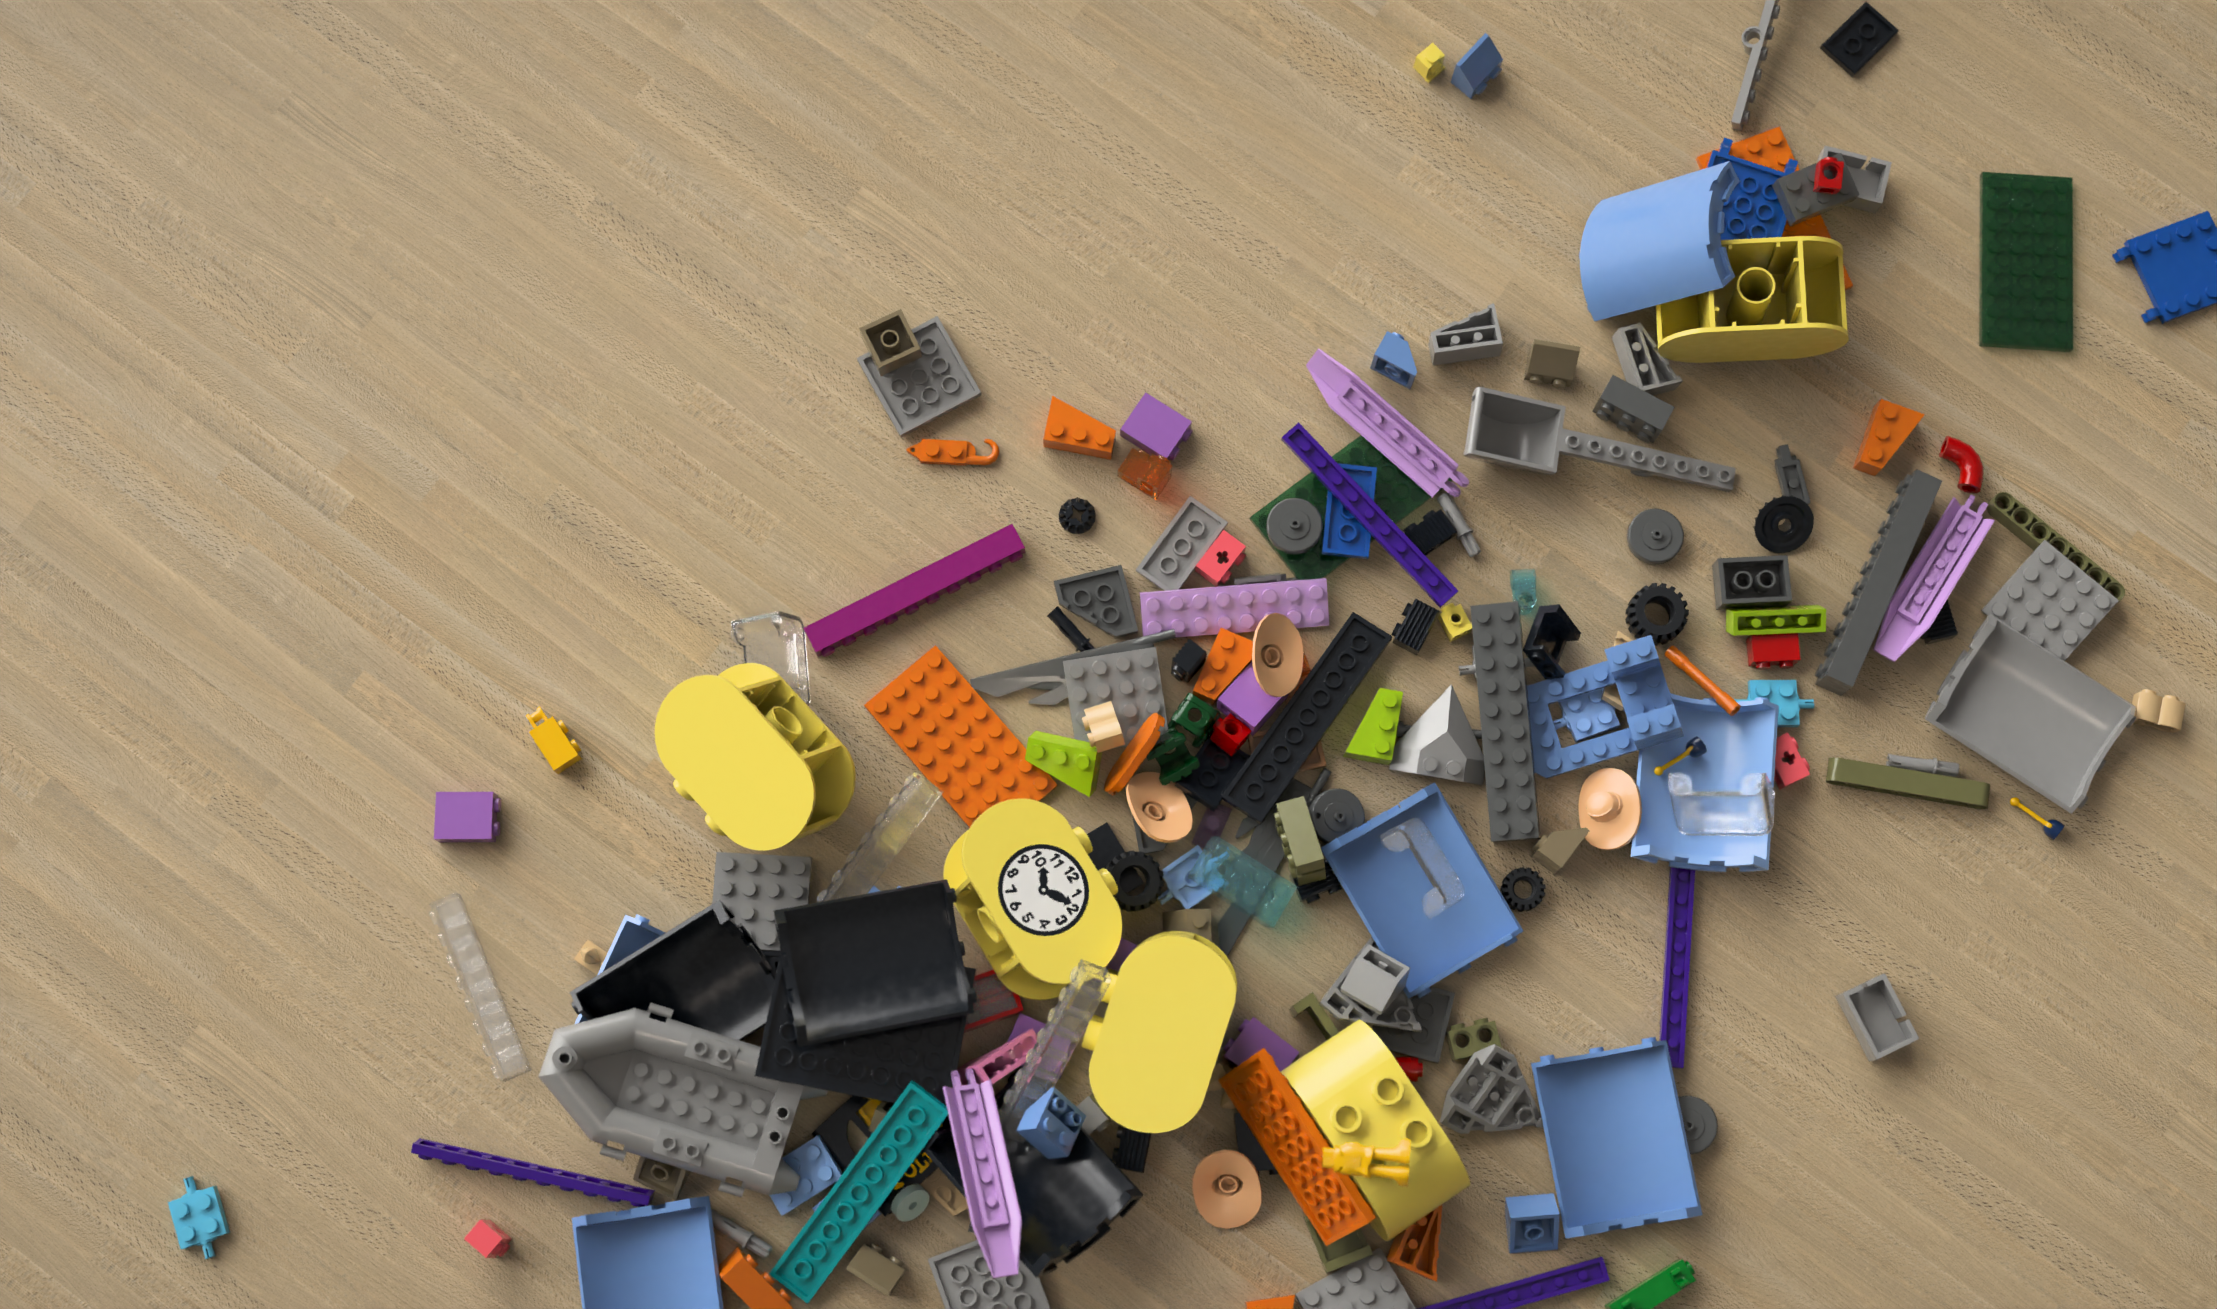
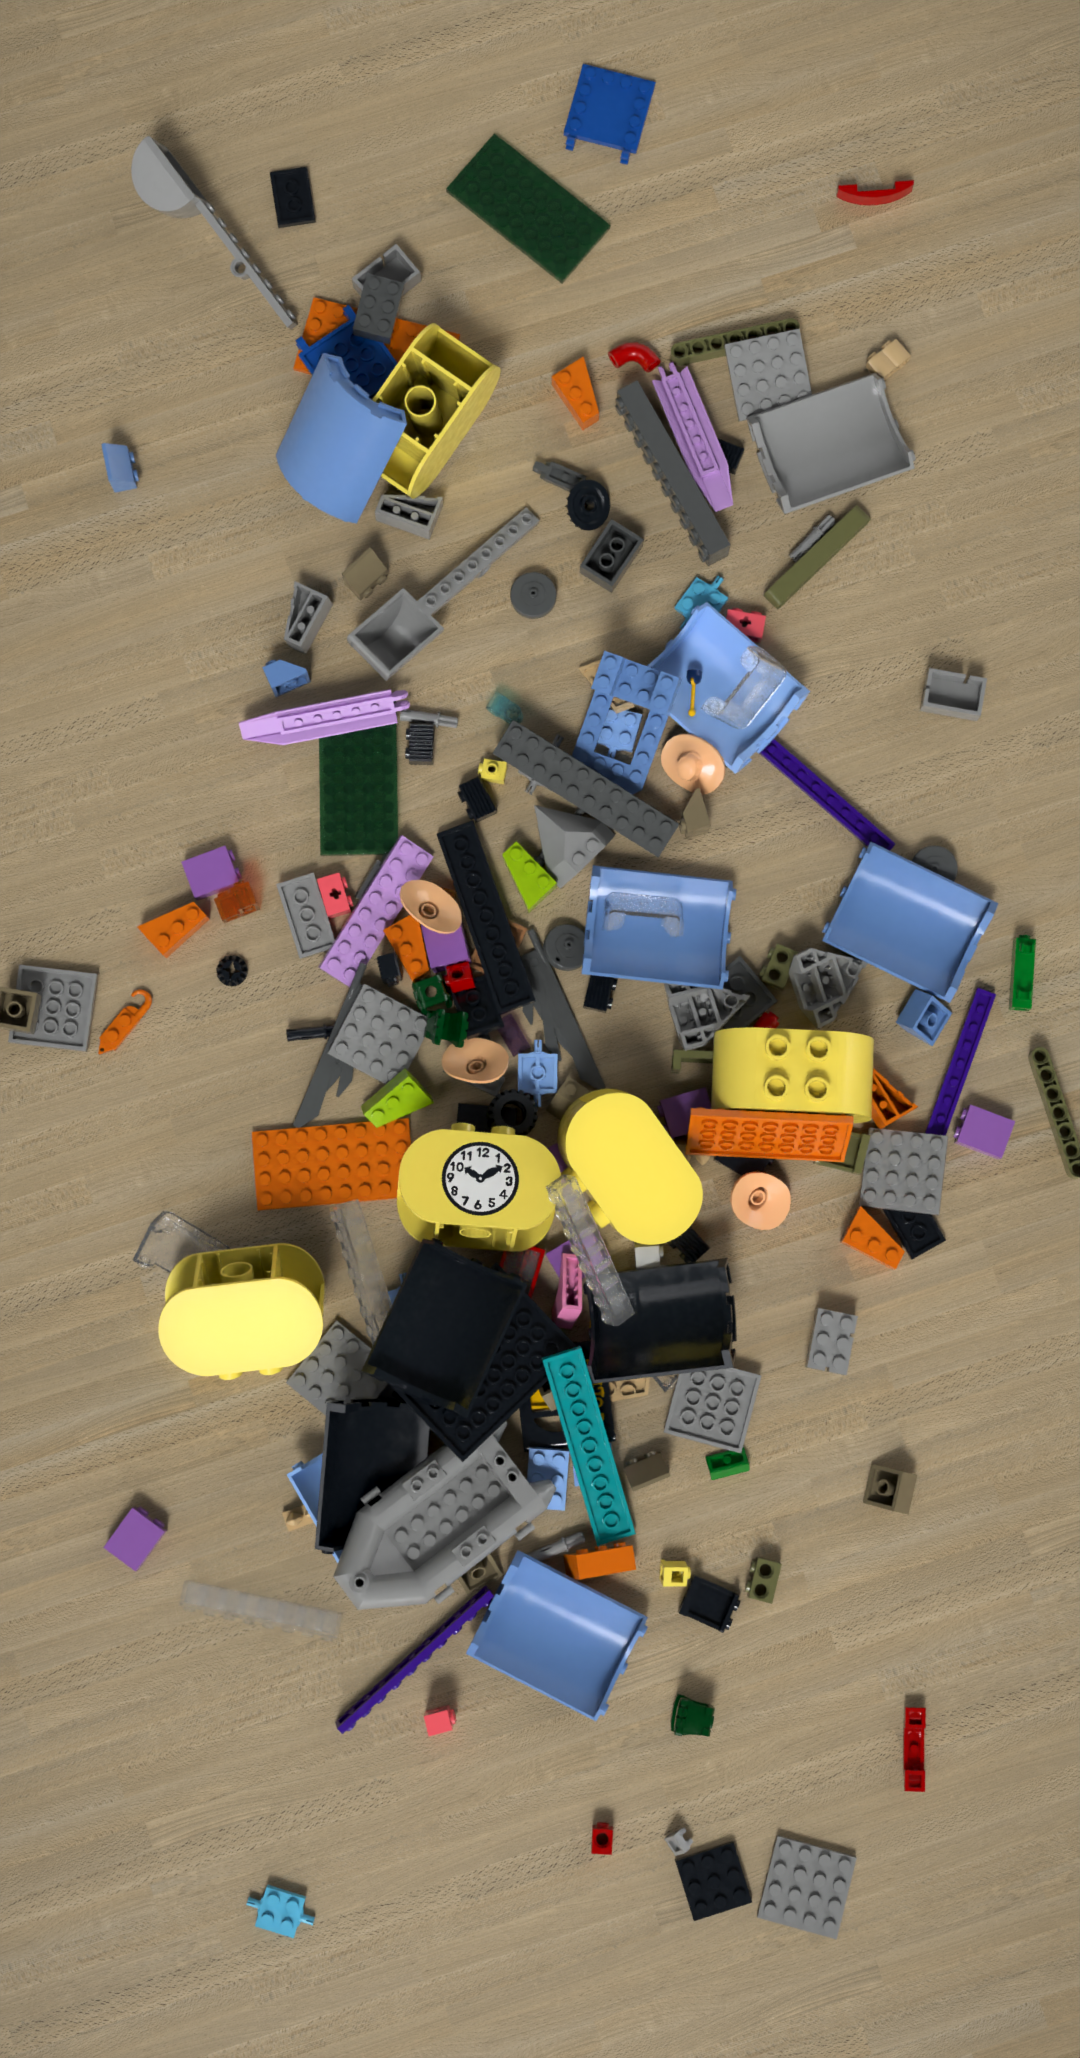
camera: 50 degrees left, 5 degrees up
yellow brick [526,706,582,774] -> none
magenta brick [803,524,1025,657] -> none
light aqua piece [891,1184,929,1222] -> none
lavender hinge [943,1068,1022,1279] -> none
medium blue slope [1016,1087,1086,1159] -> none
dark grey plate [1054,565,1138,638] -> none
tan brick [1082,701,1125,753] -> none
orange tile [1104,713,1165,795] -> none
clear light blue brick [1188,836,1297,928] -> none
dark grey wheel [1266,498,1323,554] -> none
piece [1274,796,1326,886] -> none
dark purple plate [1281,422,1458,608] -> none
blue plate [1322,463,1377,559] -> none
yellow piece [1322,1139,1410,1187] -> none
light grey slope [1340,945,1410,1015] -> none
light yellow brick [1413,43,1445,83] -> none
black tyre [1500,867,1546,912] -> none
black panel [1523,604,1581,679] -> none
dark grey brick [1592,375,1675,443] -> none
black tyre [1625,583,1689,646] -> none
orange piece [1664,645,1741,716] -> none
lime brick [1726,605,1826,636] -> none
red brick [1746,633,1801,670] -> none
red brick [1813,157,1844,194] -> none
hinge [2010,797,2065,840] -> none

